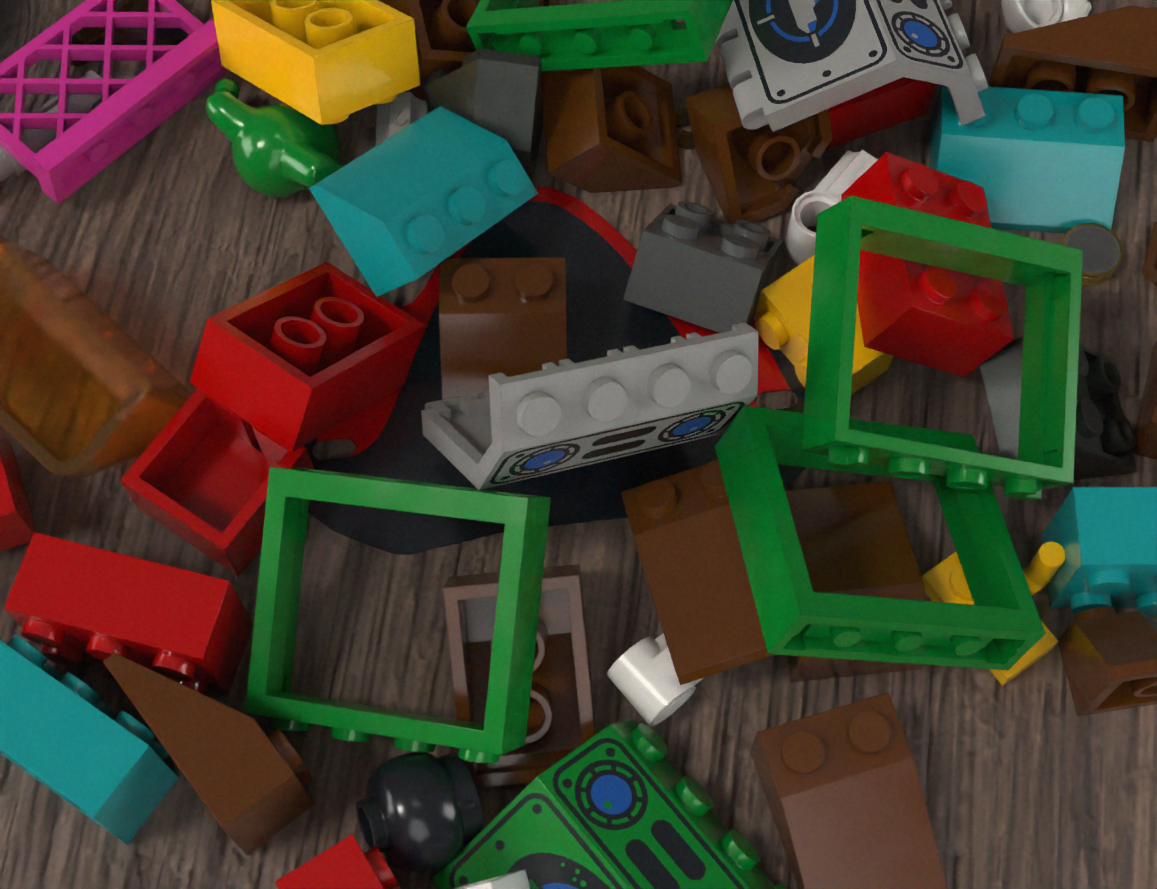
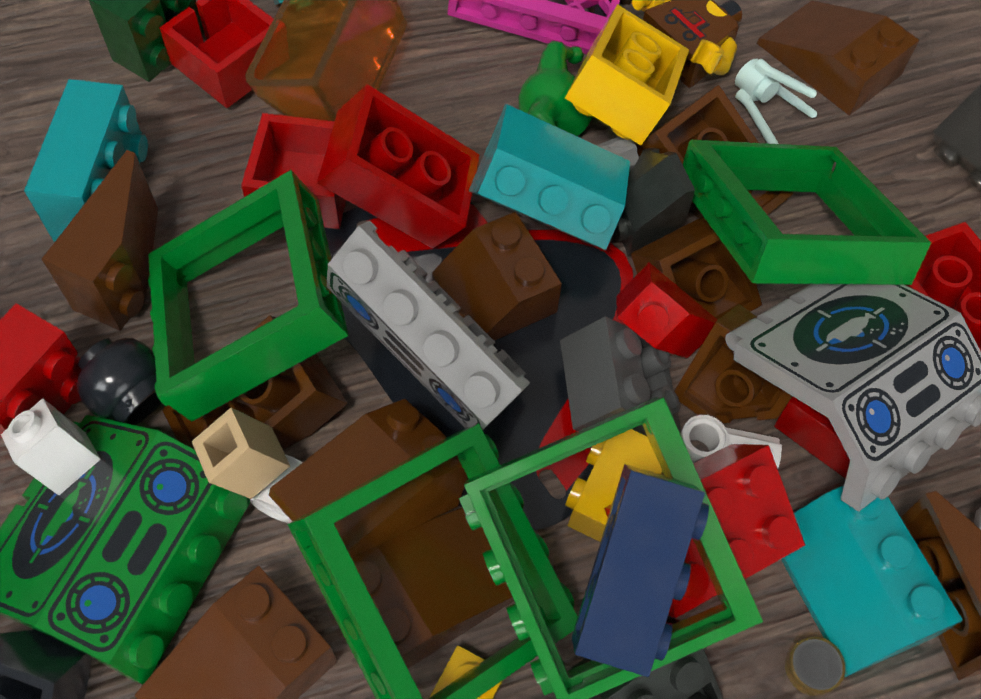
camera: 60 degrees right, 5 degrees down
red brick [4,532,253,697] -> none
none -> tan brick [191,408,290,499]
none -> dark blue brick [571,464,709,677]
none -> red slope [616,262,718,358]

